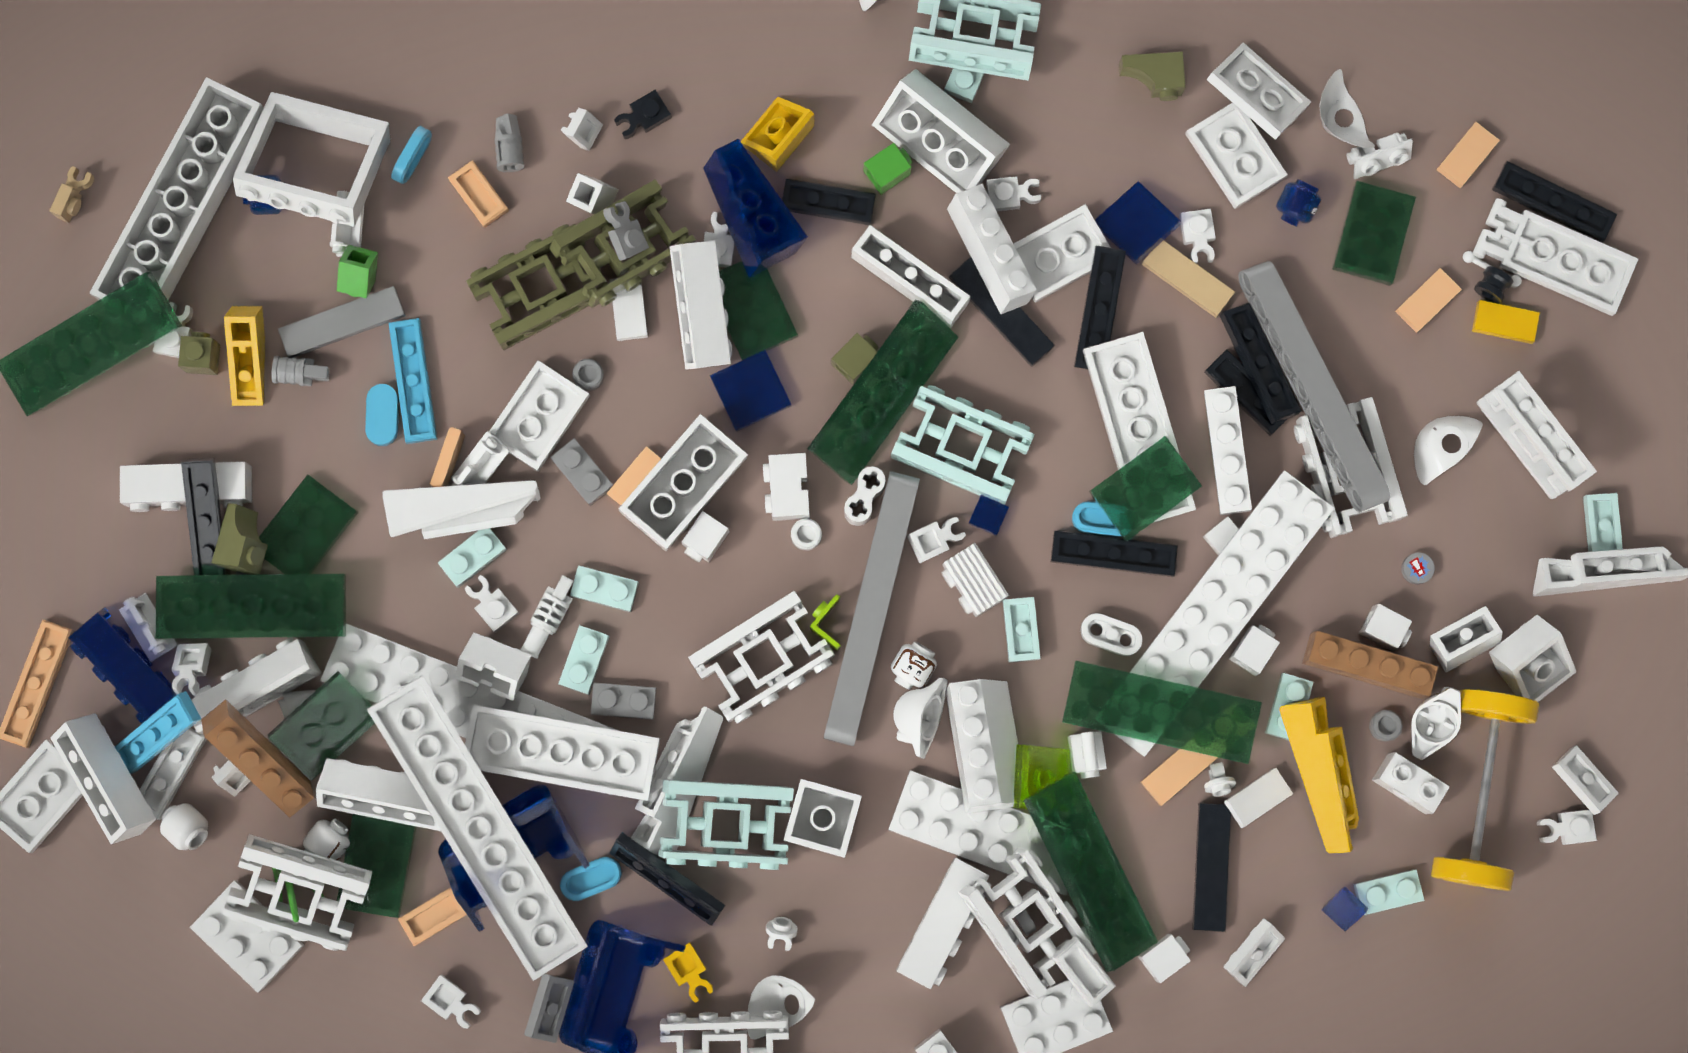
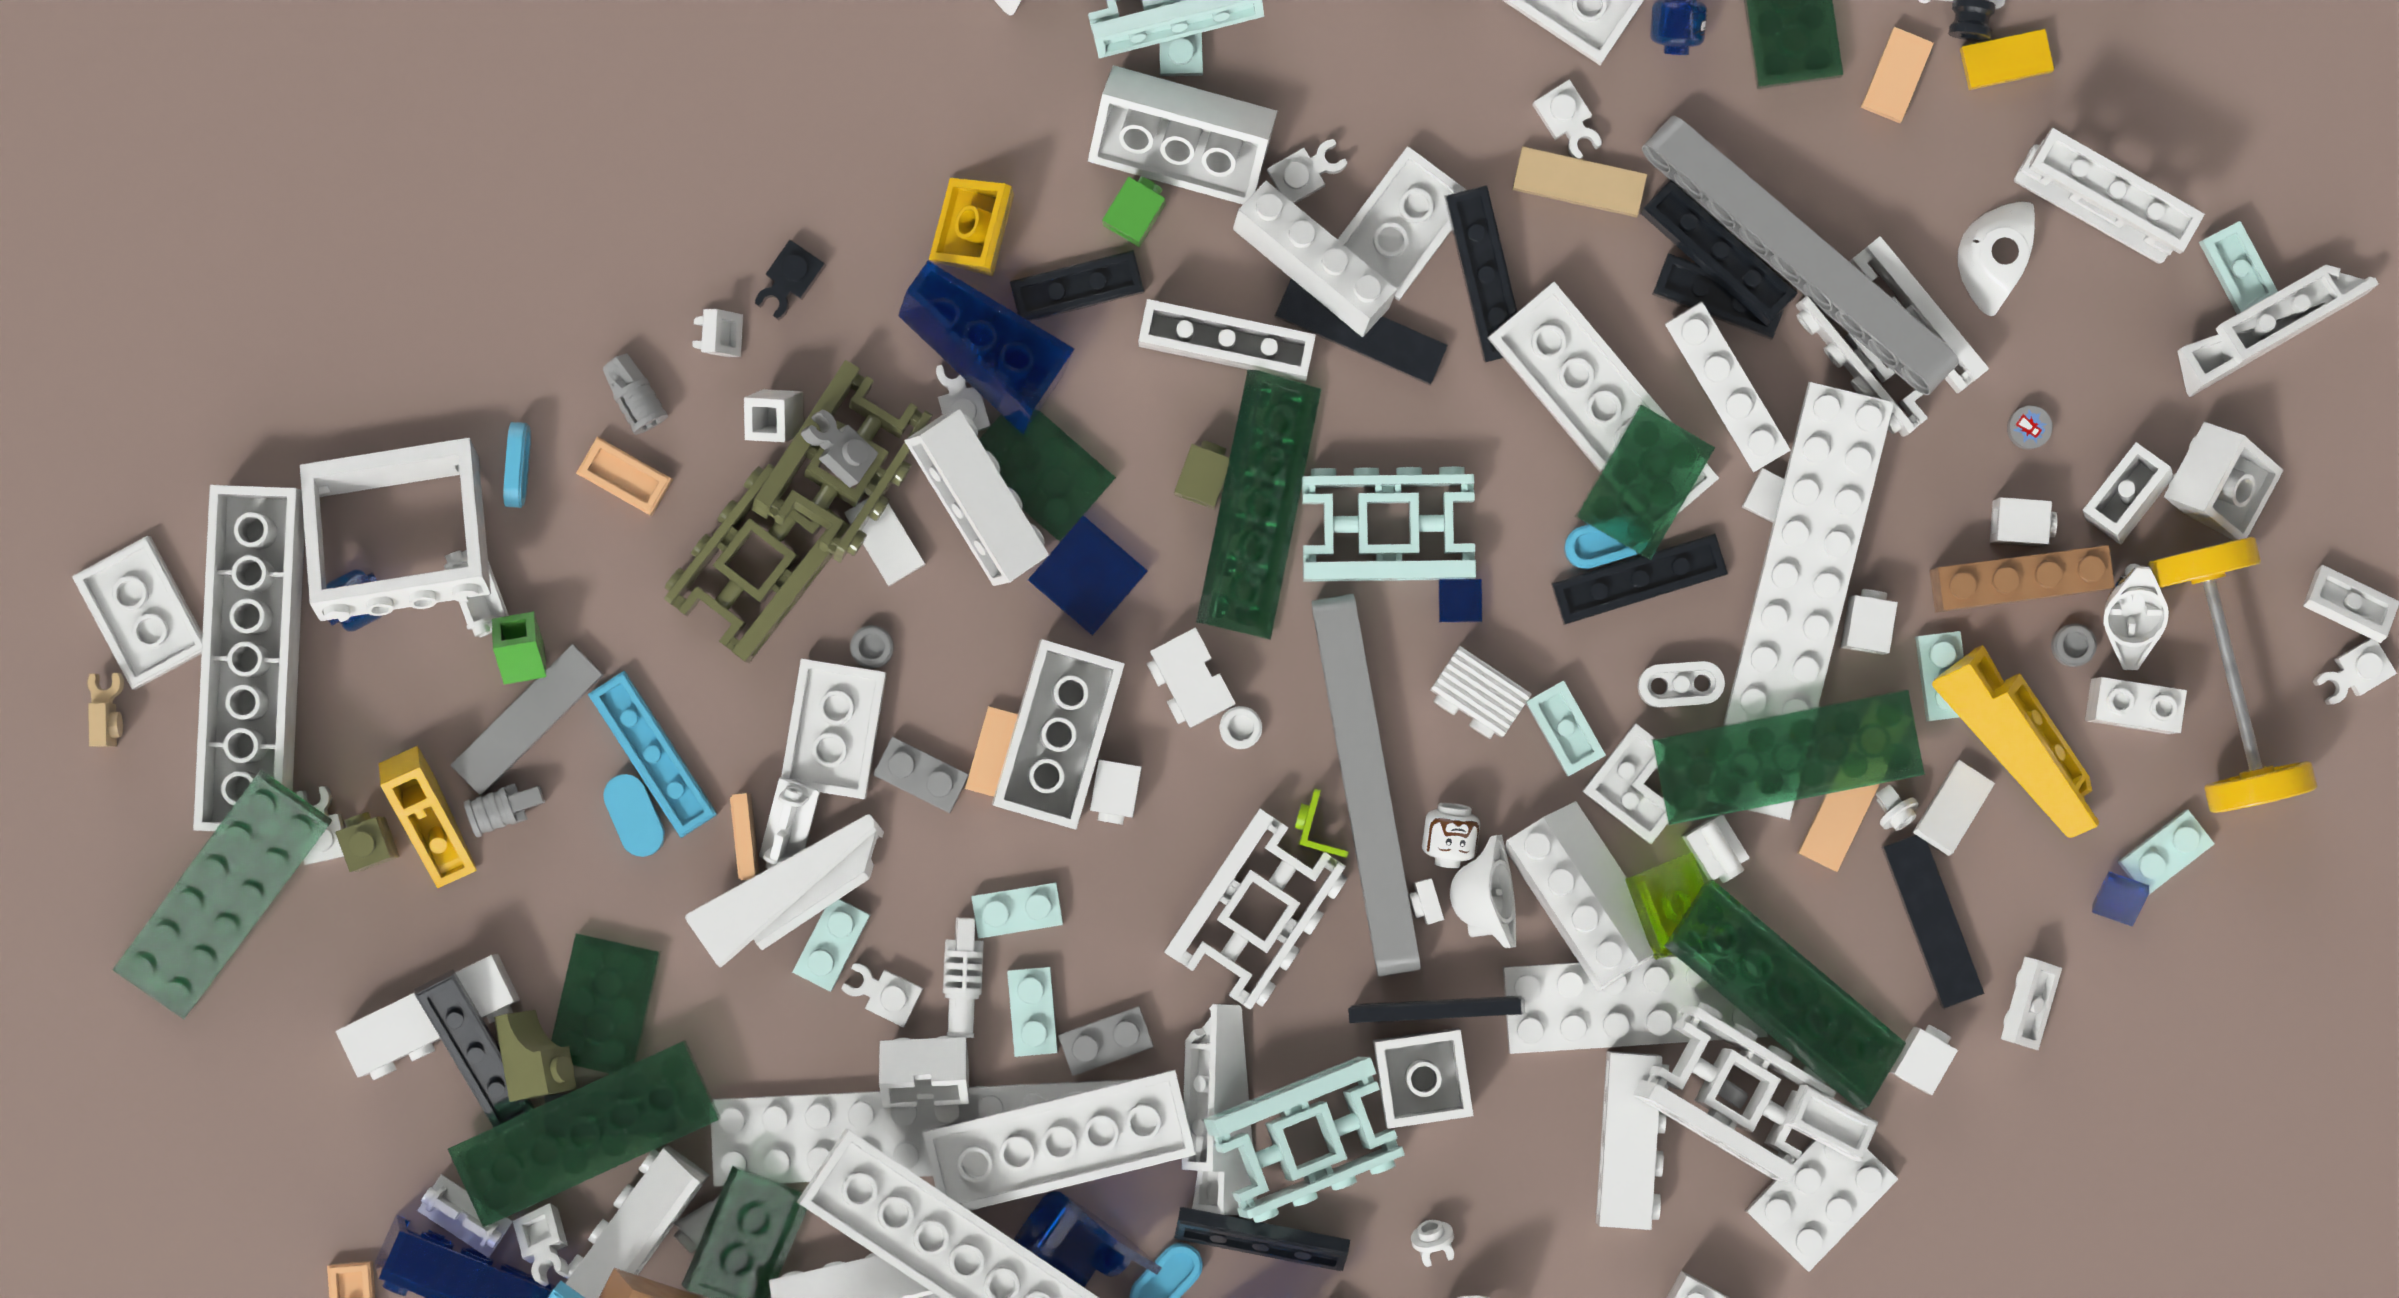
camera: 20 degrees left, 5 degrees up
white axle [844,466,886,526] -> none
white plate [907,517,966,563] -> none
clear blue tile [1095,181,1181,265] -> none
none -> white tile [72,536,203,690]
none -> black tile [1348,995,1525,1023]
none -> white plate [1409,878,1444,925]
none -> white plate [1582,724,1678,844]

